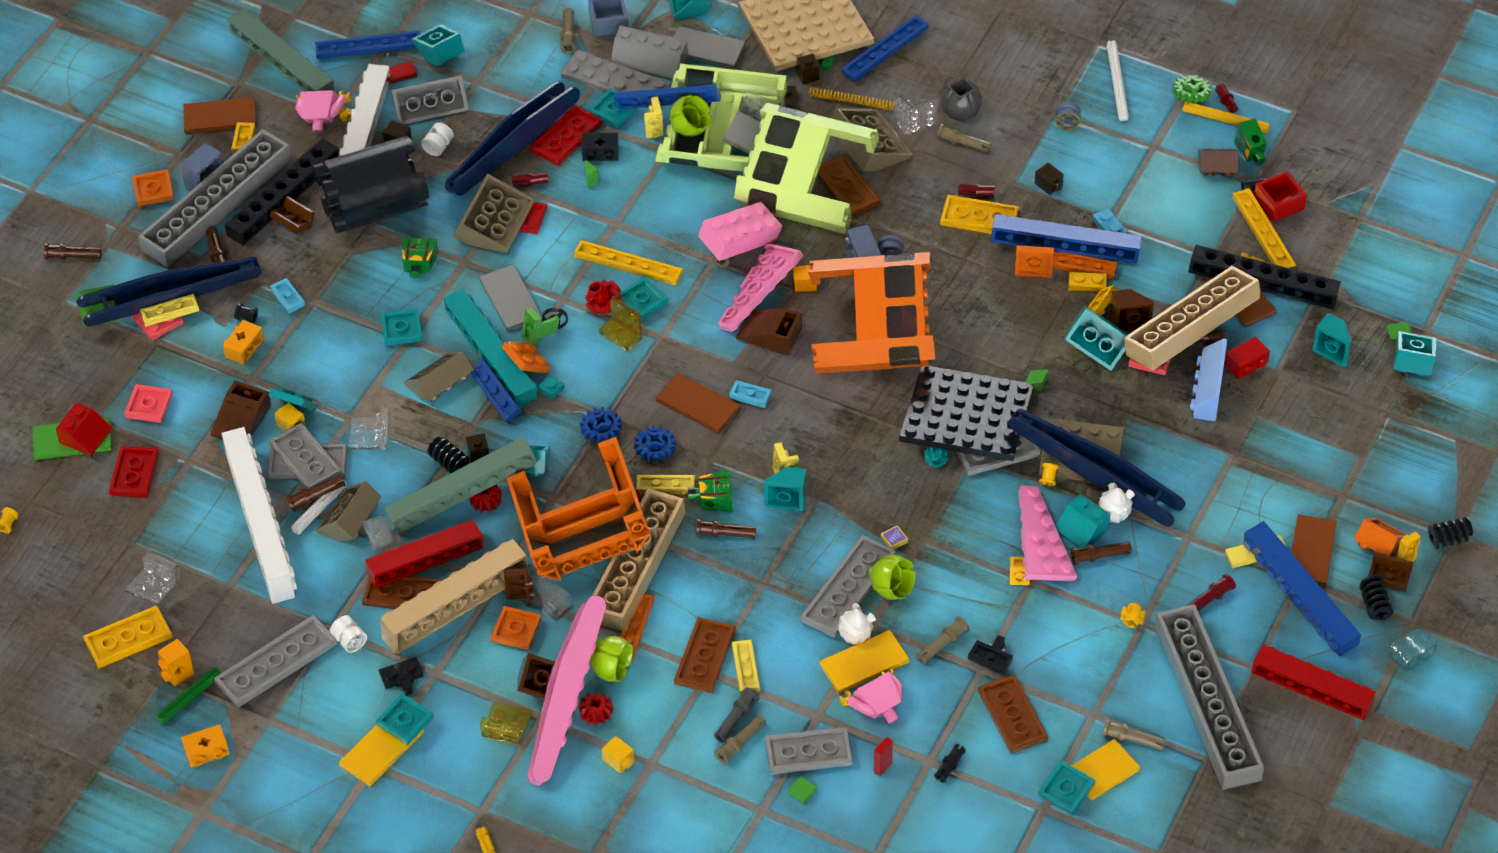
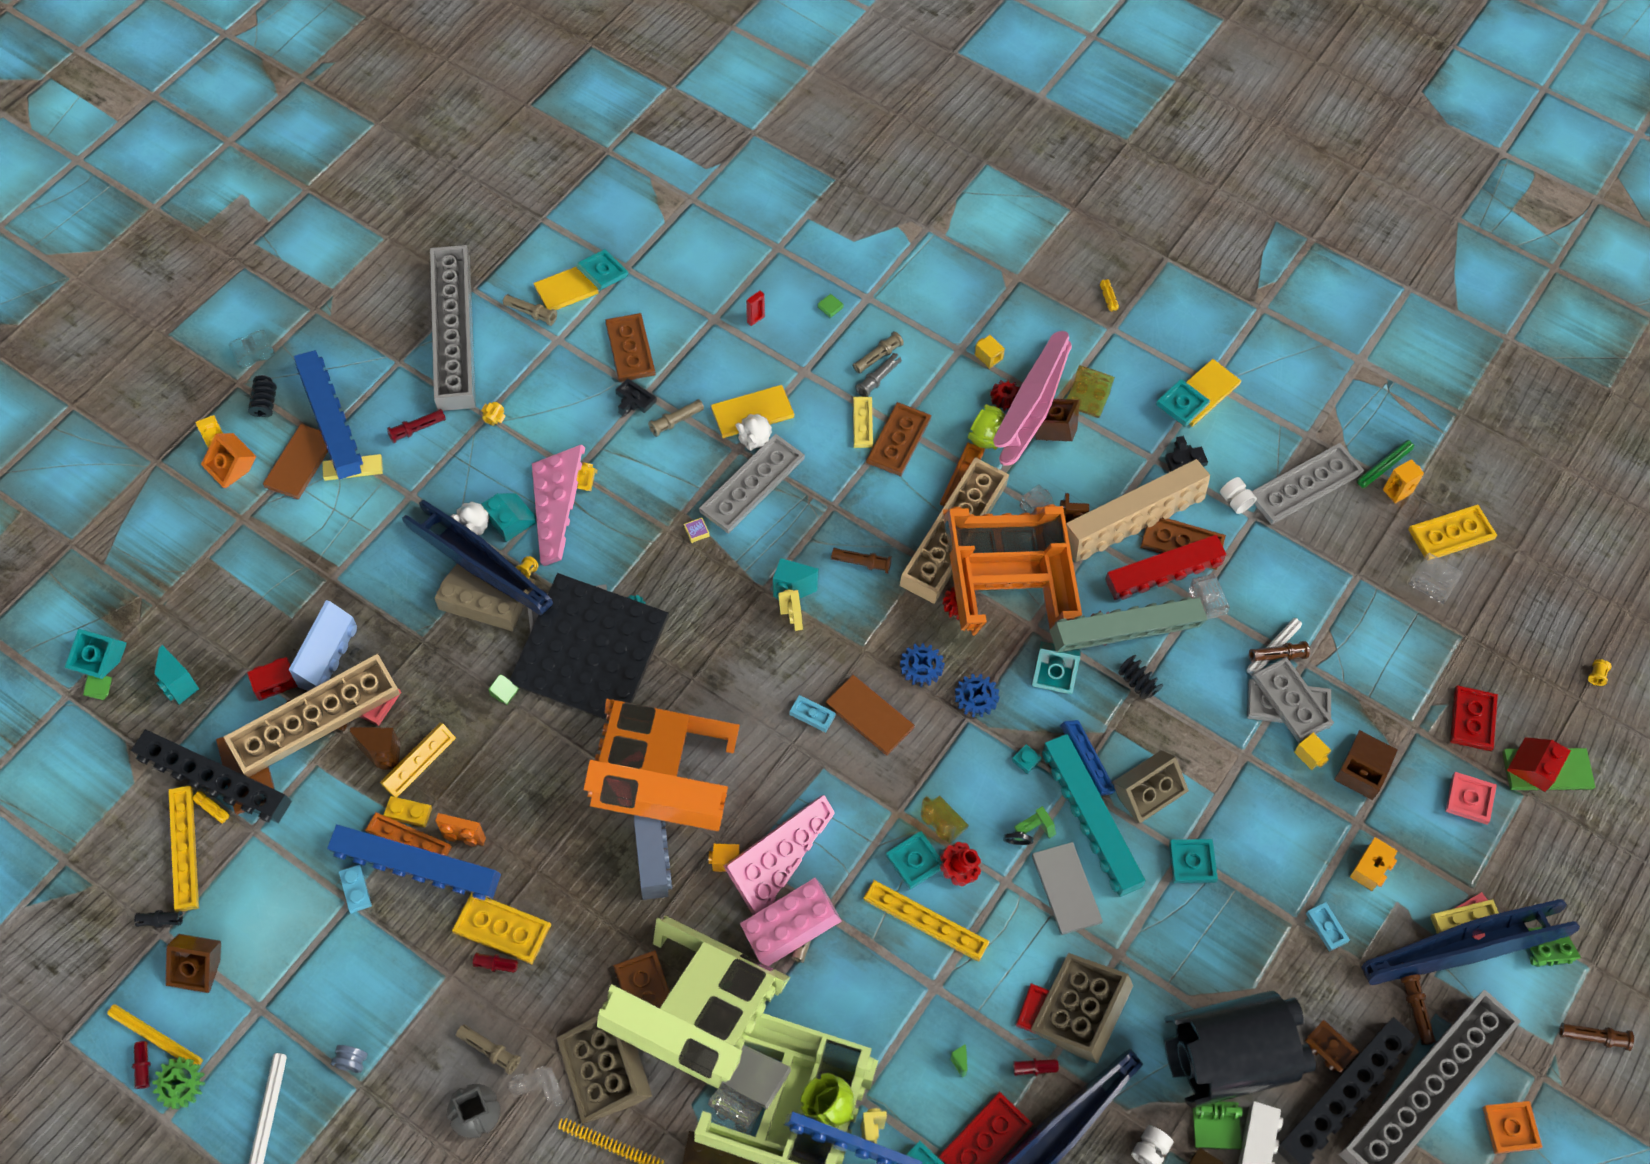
camera: 175 degrees left, 10 degrees up
sand blue piece [180,143,223,191] -> none
light orange brick [181,724,230,768] -> none
white brick [222,427,297,604] -> none
black bush [234,303,258,324] -> none
teal plate [268,387,318,411] -> none
dark tan slope [316,481,382,542] -> none
clear bracket [349,405,390,450] -> none
green torso [402,237,438,278] -> none
dark brown brick [466,433,489,463] -> none
orange plate [491,606,542,651] -> none
orange plate [502,341,551,373] -> none
black brick [582,133,619,161] -> none
light yellow tile [636,475,695,495] -> none
green torso [688,470,732,512] -> none
reddish brown slope [736,308,802,355] -> none
light grey plate [765,727,852,775] -> none
bright pink torso [839,669,902,724] -> none
lime piece [868,555,916,600] -> none
sand blue wheel [878,235,904,259] -> none
black pin [934,744,966,783] -> none
dark brown brick [1034,163,1064,195] -> none
teal slope [1064,305,1129,371] -> none
reddish brown pin [1070,541,1132,565] -> none
green torso [1234,118,1267,165] -> none
red brick [1252,644,1376,721] -> none
red piece [1254,171,1307,222] -> none
reddish brown bracket [1368,553,1413,592] -> none
black piece [1428,517,1473,549] -> none

